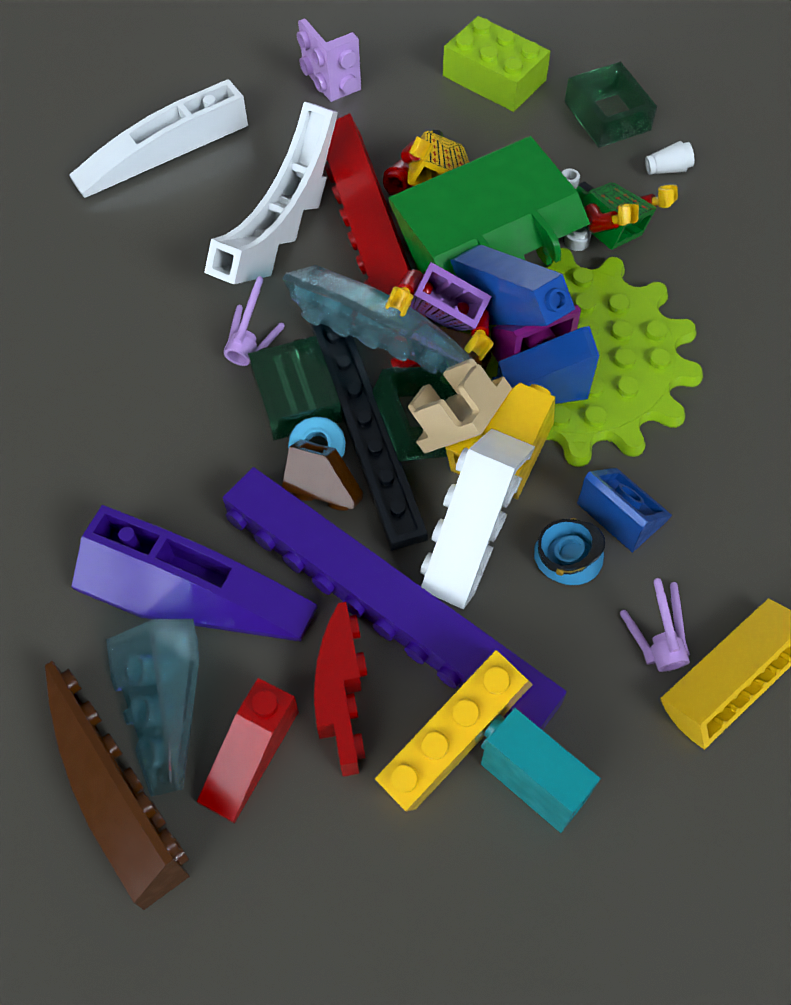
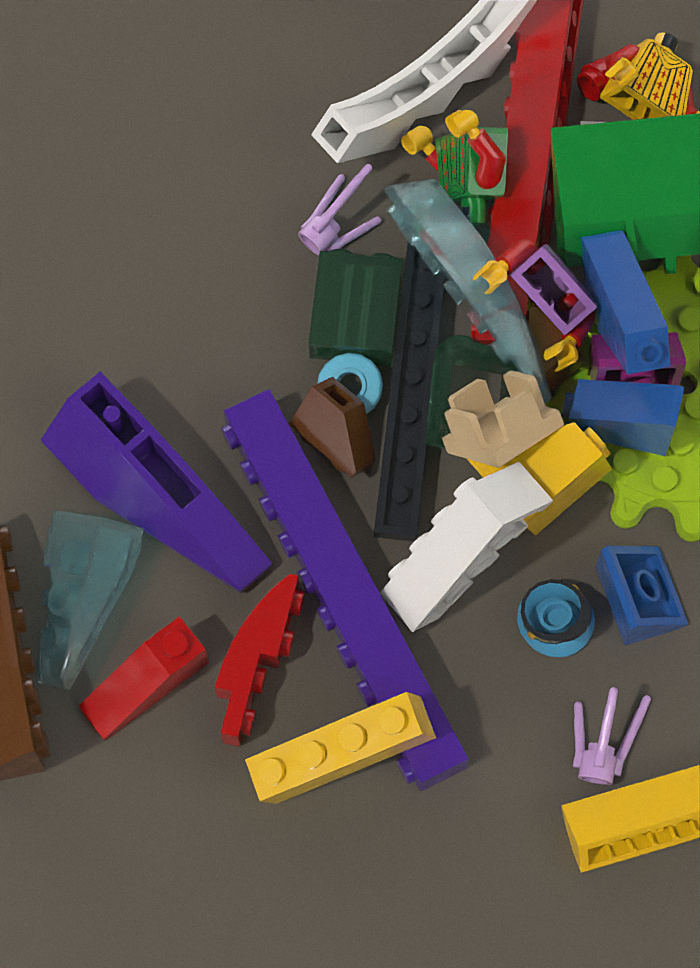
camera: 25 degrees right, 10 degrees up
teal brick [481,708,601,833] -> none
none -> torso [401,110,508,226]

